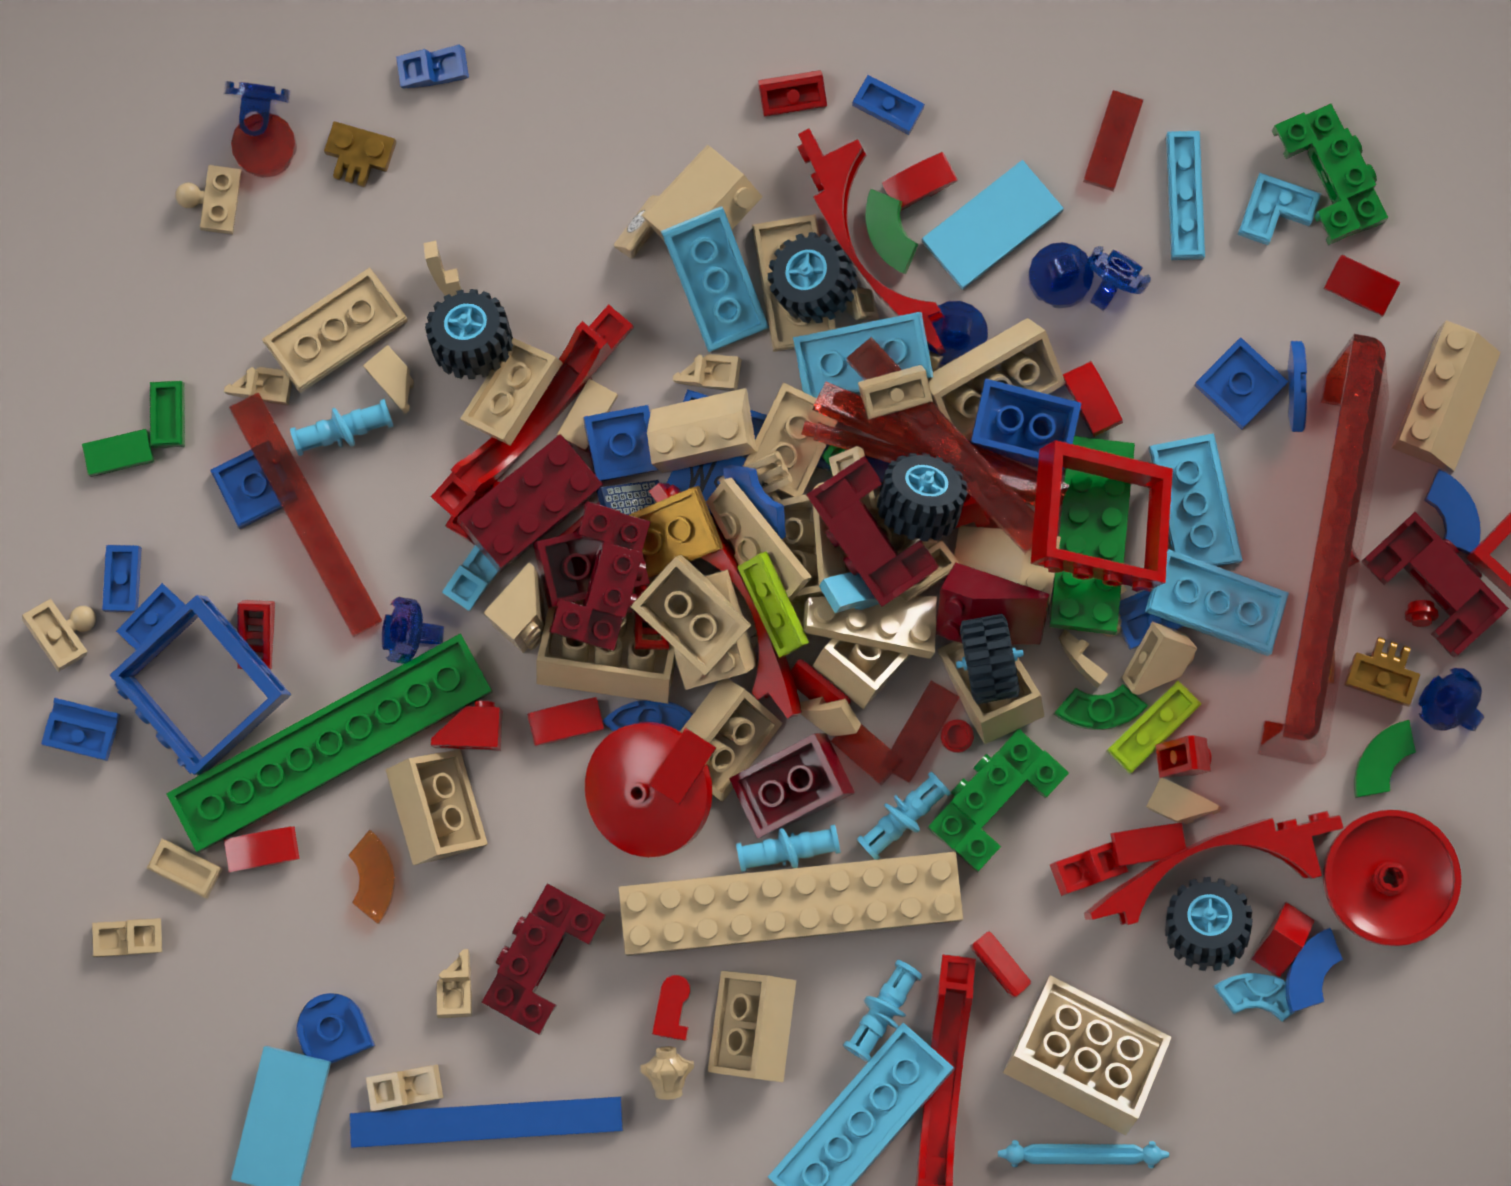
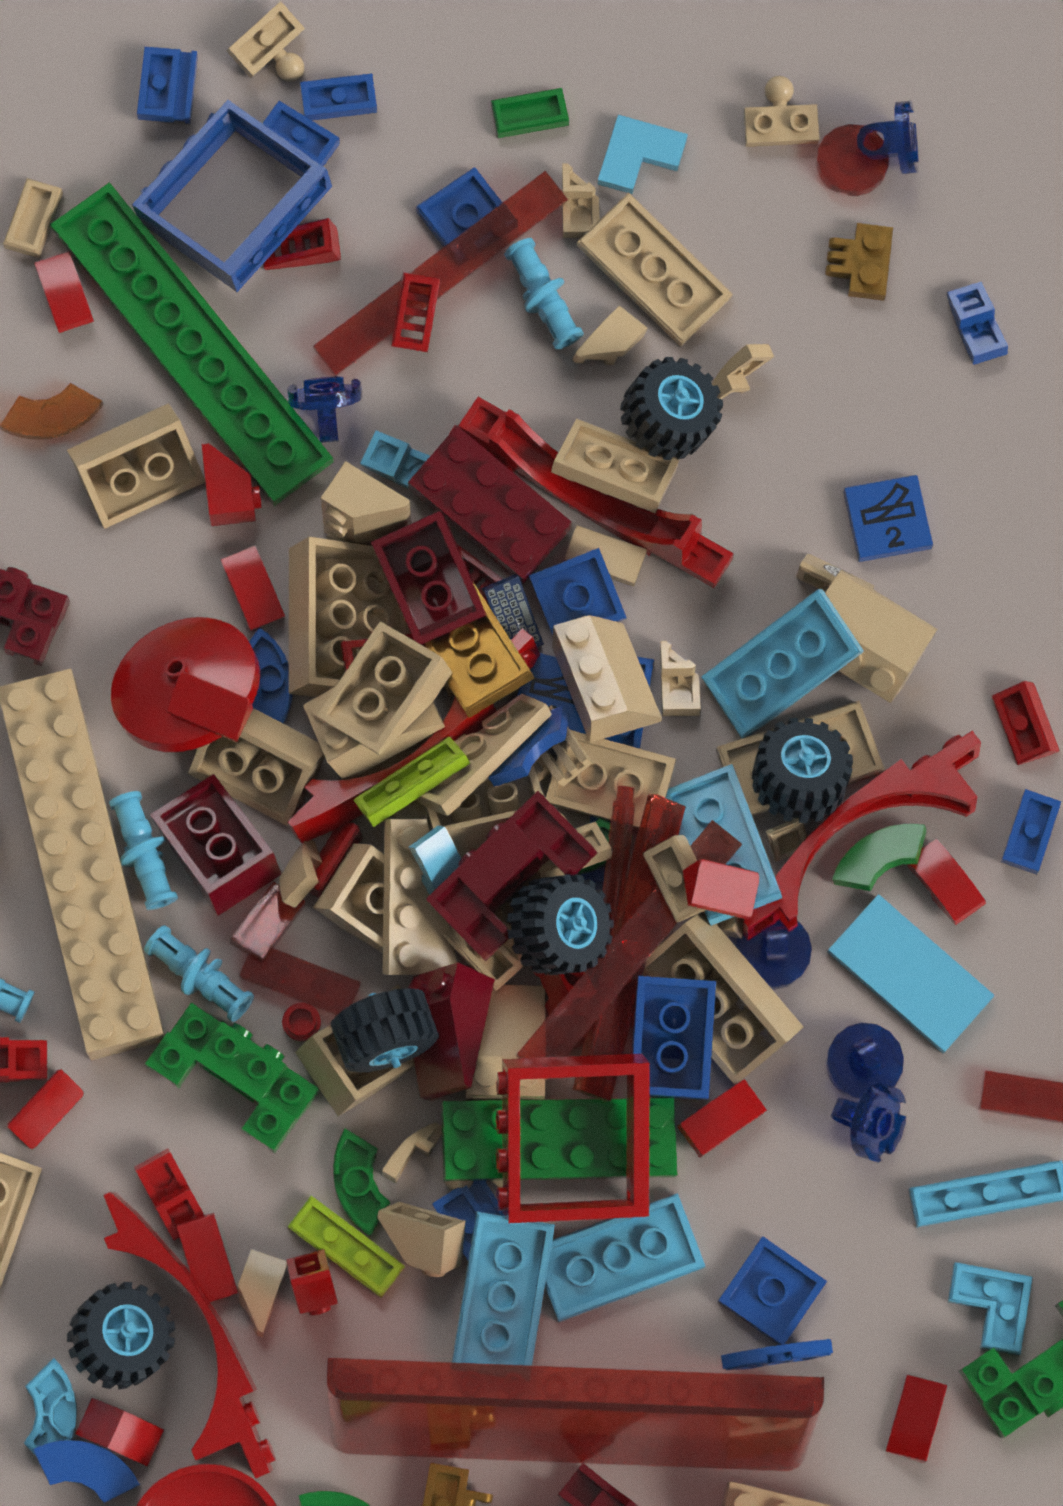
camera: 70 degrees right, 5 degrees down
green tile [82,429,155,477] -> none
dark red bracket [549,502,650,651] -> none
none -> red slope [391,271,440,353]
none -> medium azure tile [597,115,688,194]
none -> slope [683,859,759,920]
none -> blue tile [843,475,933,562]

